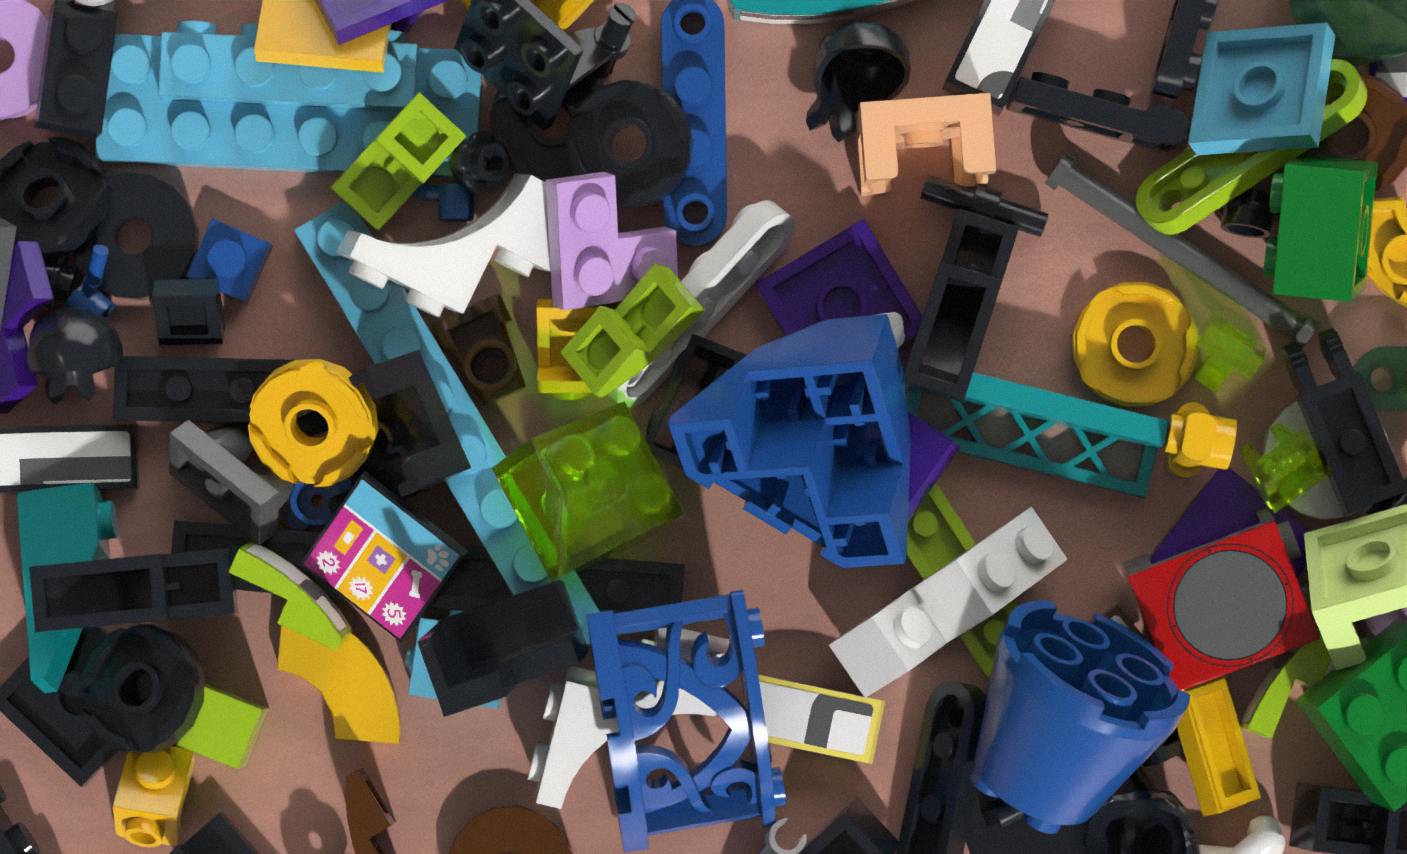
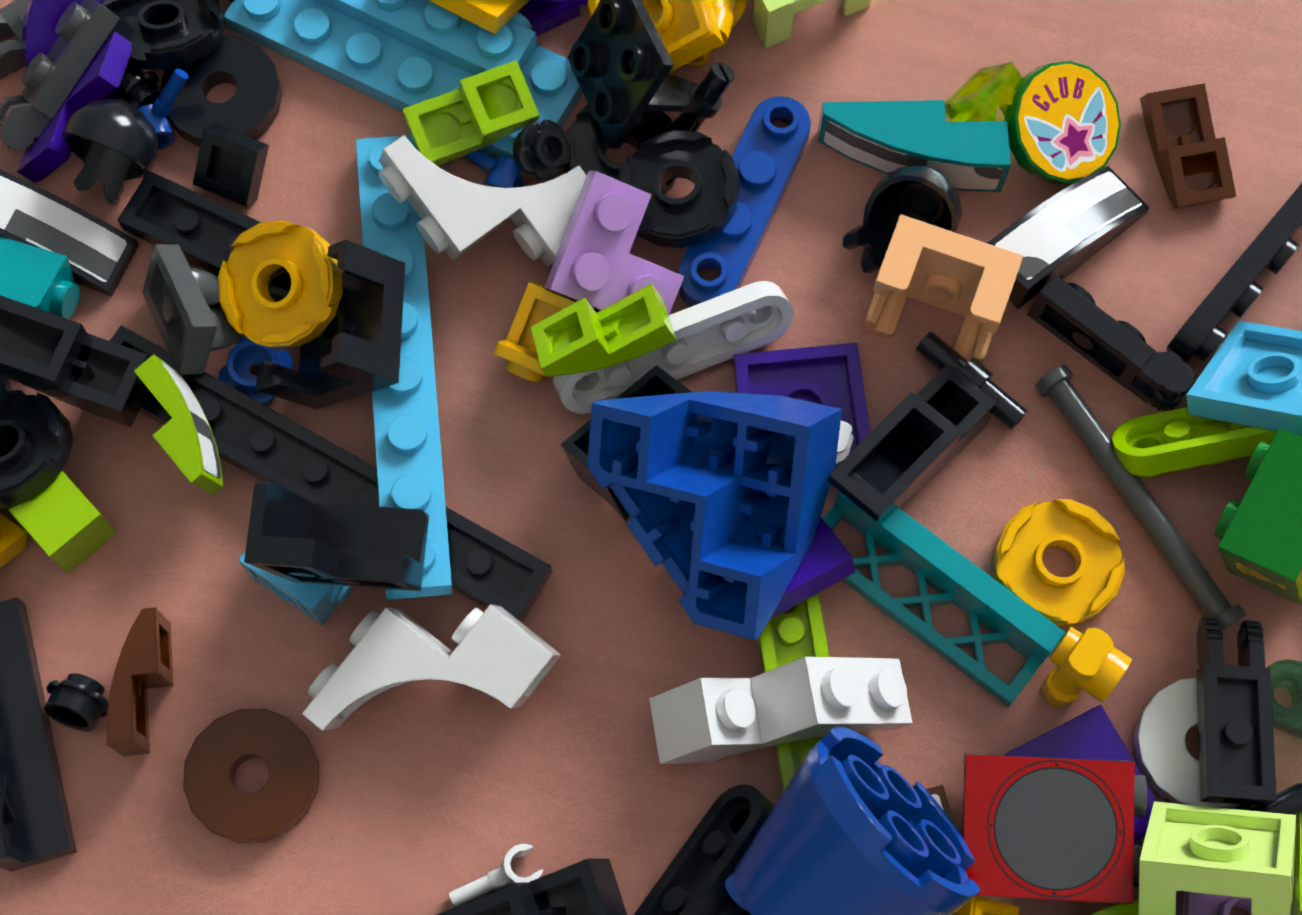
camera: 25 degrees right, 15 degrees down
blue plate [186,218,273,304] -> none
yellow tile [277,606,401,744] -> none
piece [300,471,468,642] -> none
dark brown plate [431,294,526,406] -> none
clear neon green slope [492,401,684,582] -> none
blue fence [586,590,786,853] -> none
slope [744,675,885,764] -> none
clear neon green tile [1194,312,1266,393] -> none
black plate [1219,189,1280,238] -> none
clear neon green tile [1242,424,1326,514] -> none

